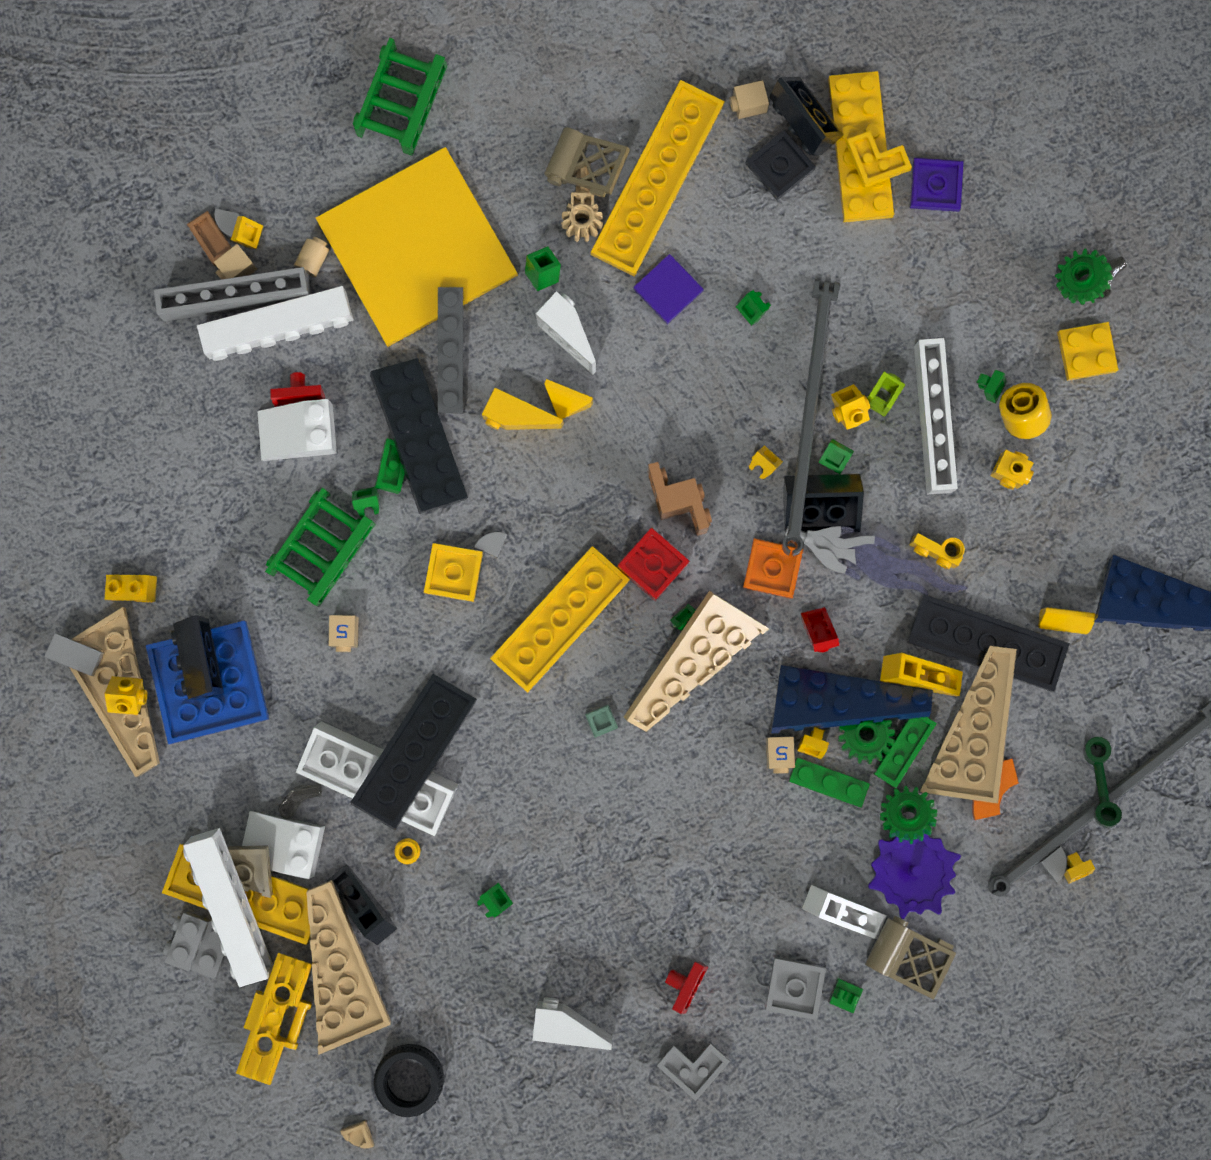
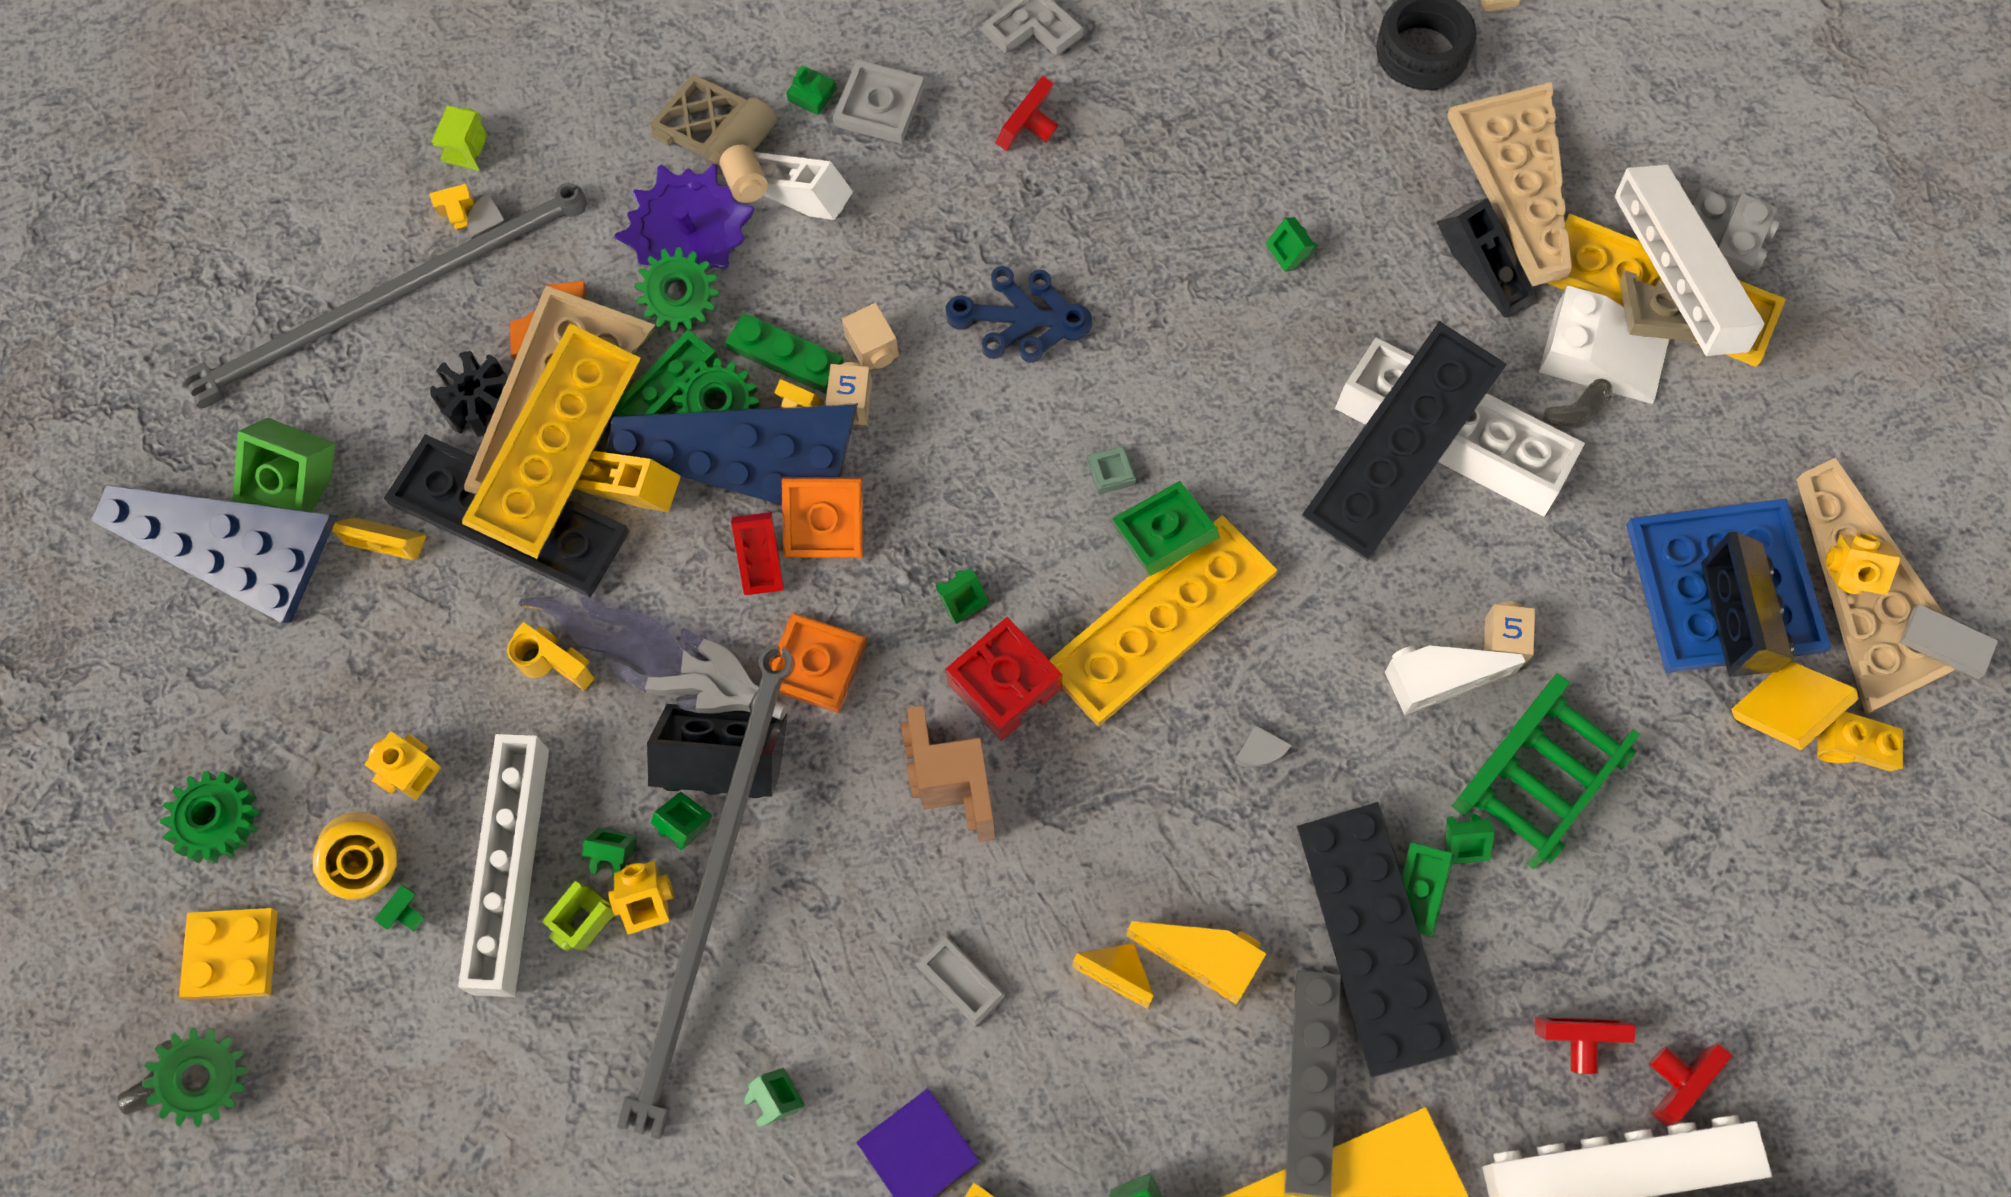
camera: 175 degrees left, 15 degrees down
yellow piece [236,953,312,1085] -> none
white slope [258,399,337,461] -> none
yellow plate [395,838,421,864] -> none
yellow plate [424,543,483,602] -> none
white slope [532,997,612,1050] -> none
white slope [536,292,596,375] -> none
tan wing [624,591,769,732] -> none
yellow tile [749,445,783,479] -> none
dark green piece [1083,737,1122,828] -> none
none -> green gear [160,771,260,864]
none -> bright green slope [232,417,335,512]
none -> black gear [430,351,508,437]
none -> lime window [431,106,488,171]
none -> yellow plate [462,323,641,559]
none -> green tile [582,828,638,878]
none -> tan brick [720,145,768,203]
none -> orange tile [782,477,864,558]
none -> tan brick [842,302,899,370]
none -> light grey tile [915,934,1006,1028]
none -> dark blue plant [946,266,1092,363]
none -> green plate [1112,481,1220,576]
none -> white slope [1385,645,1526,715]
none -> red tile [1649,1043,1733,1126]
none -> yellow tile [1731,661,1859,750]

